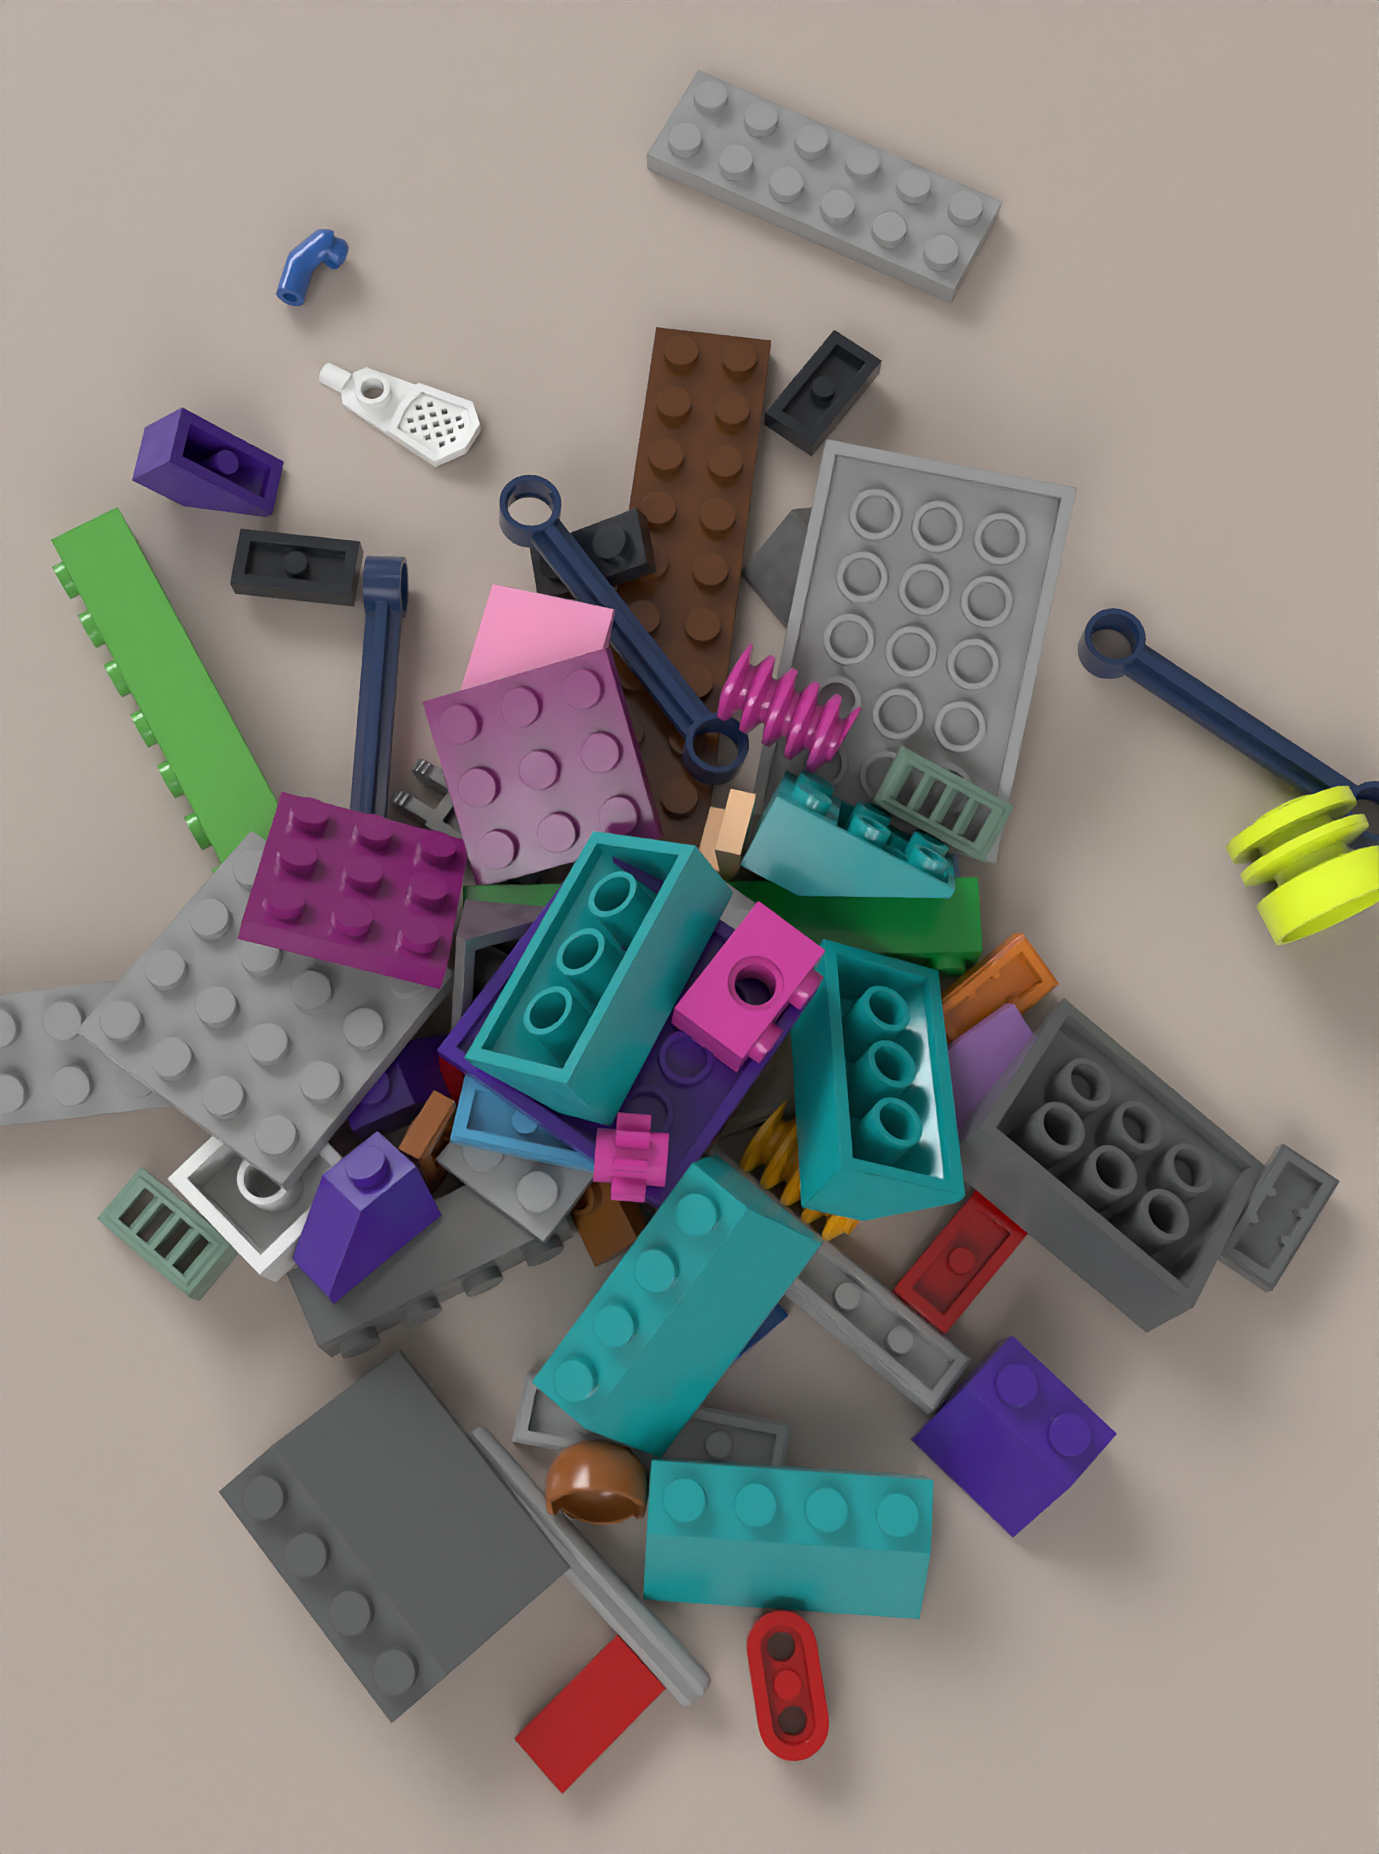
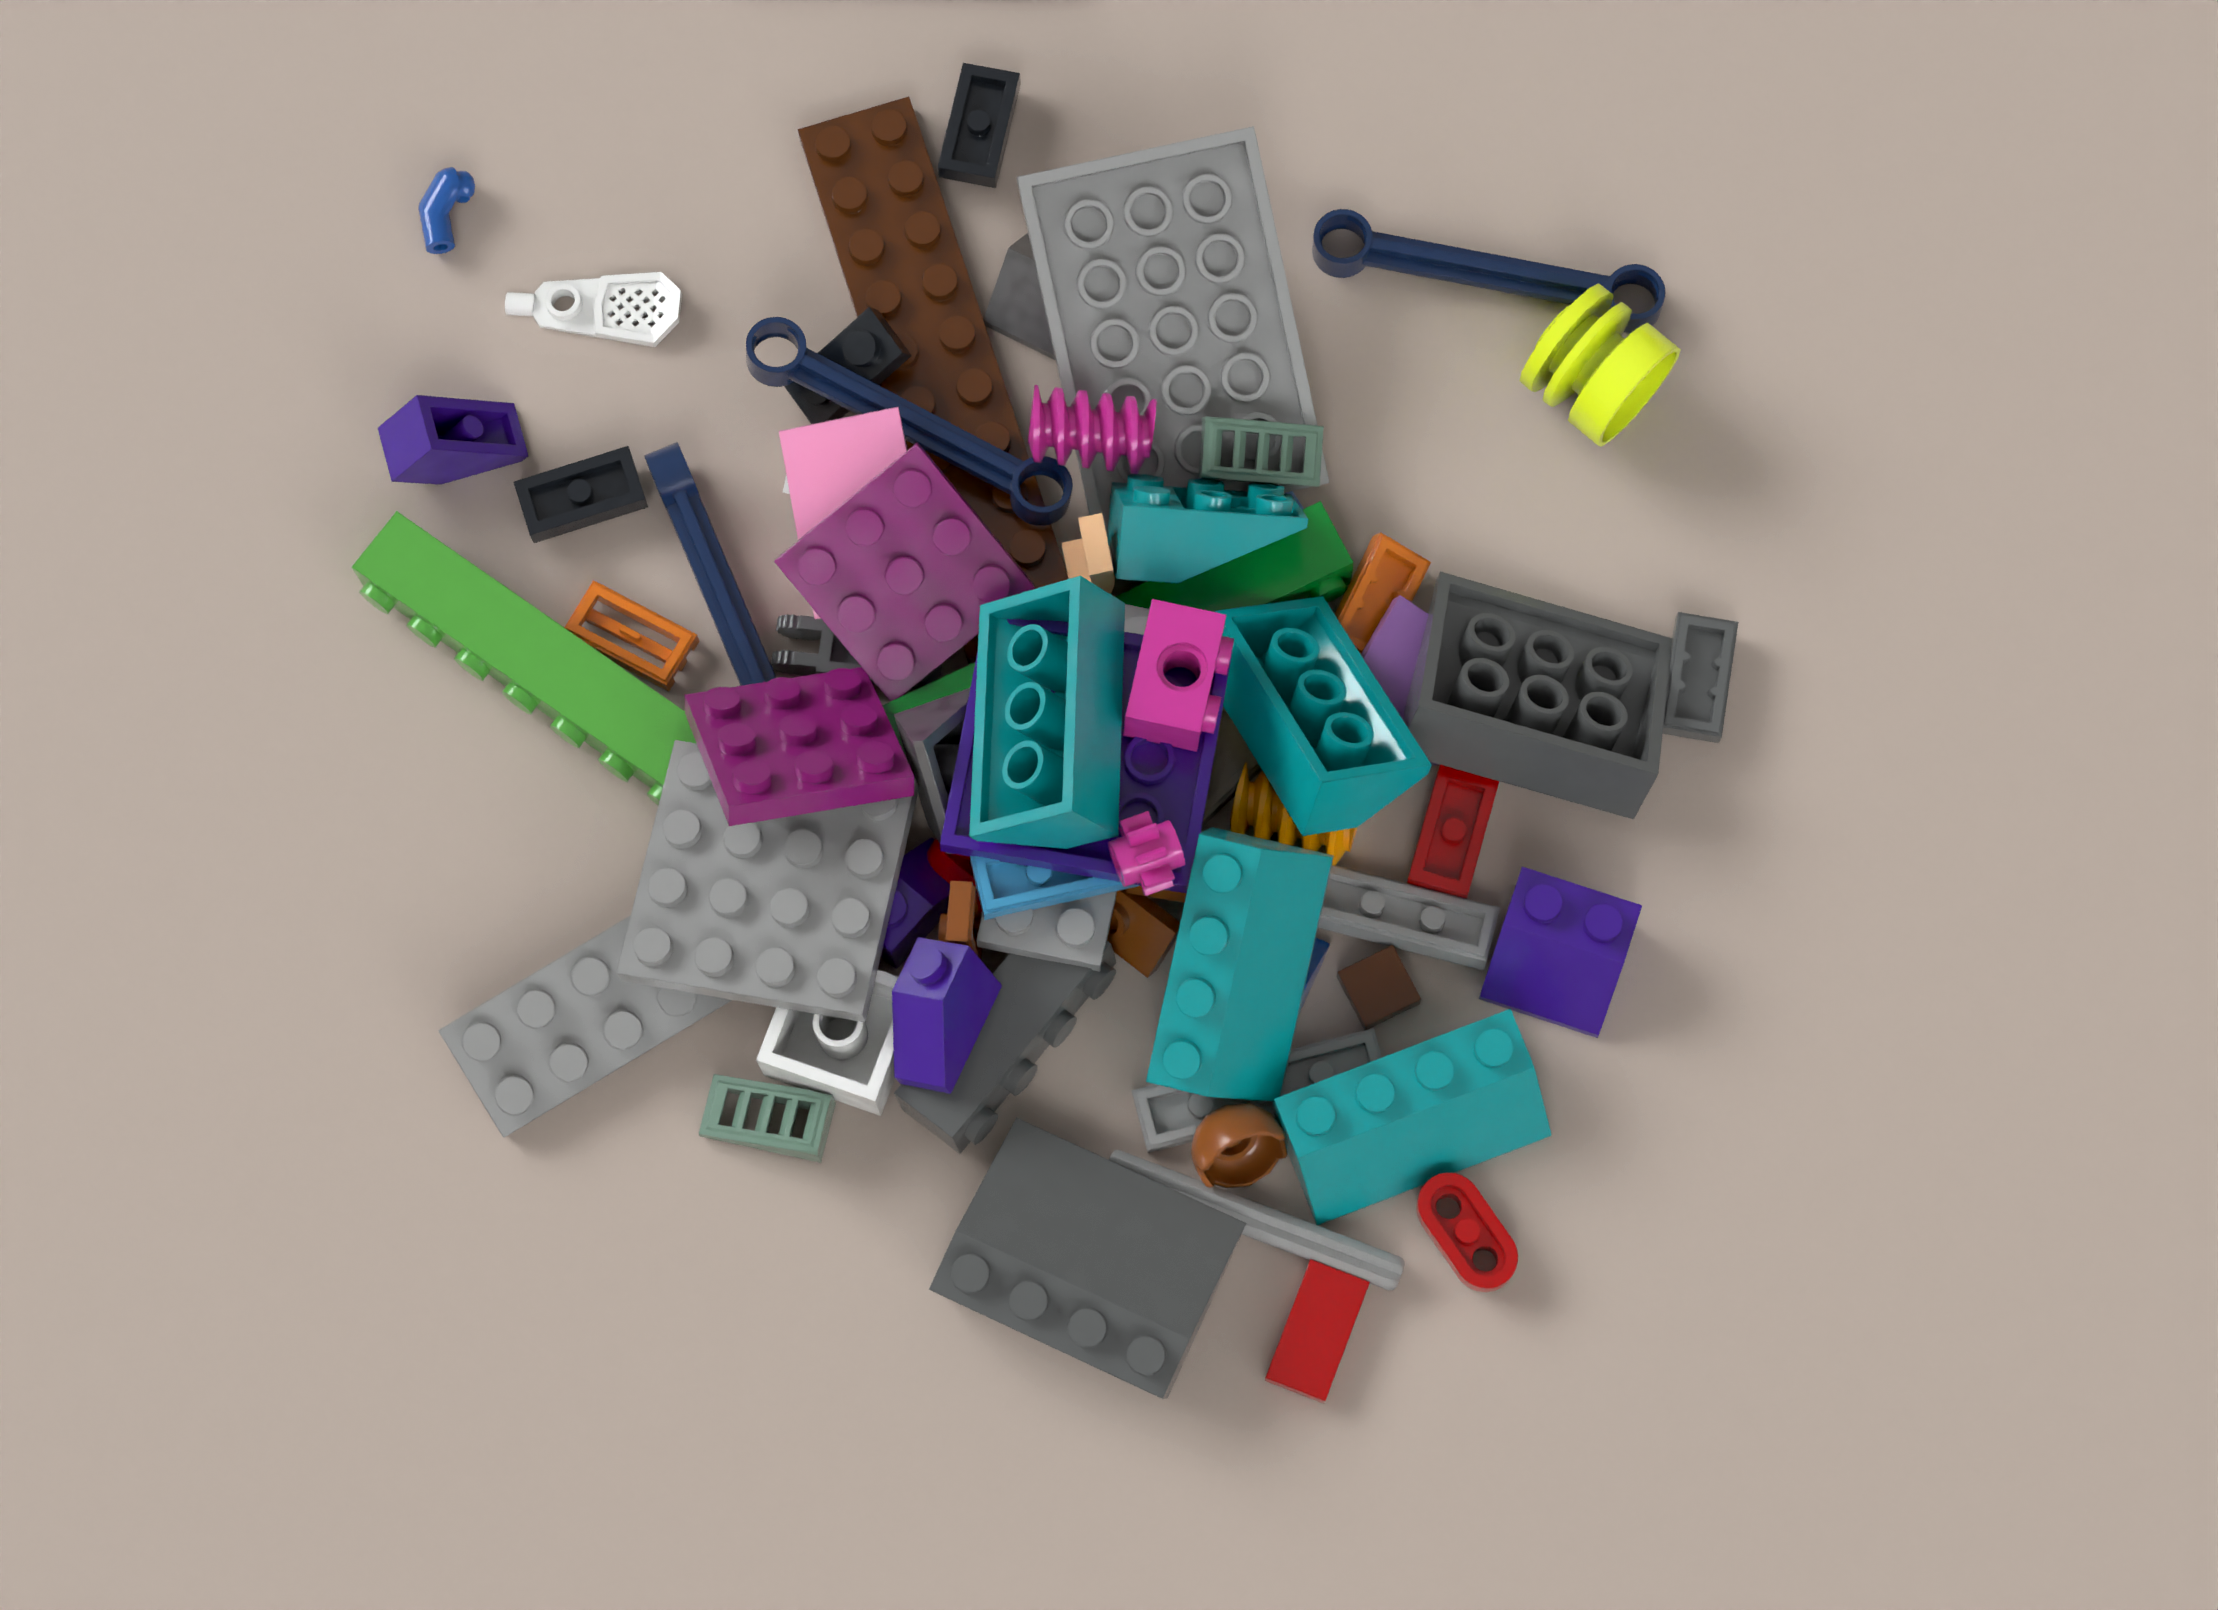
camera: 20 degrees left, 0 degrees up
none -> orange tile [564,580,700,692]
none -> reddish brown tile [1336,945,1421,1030]

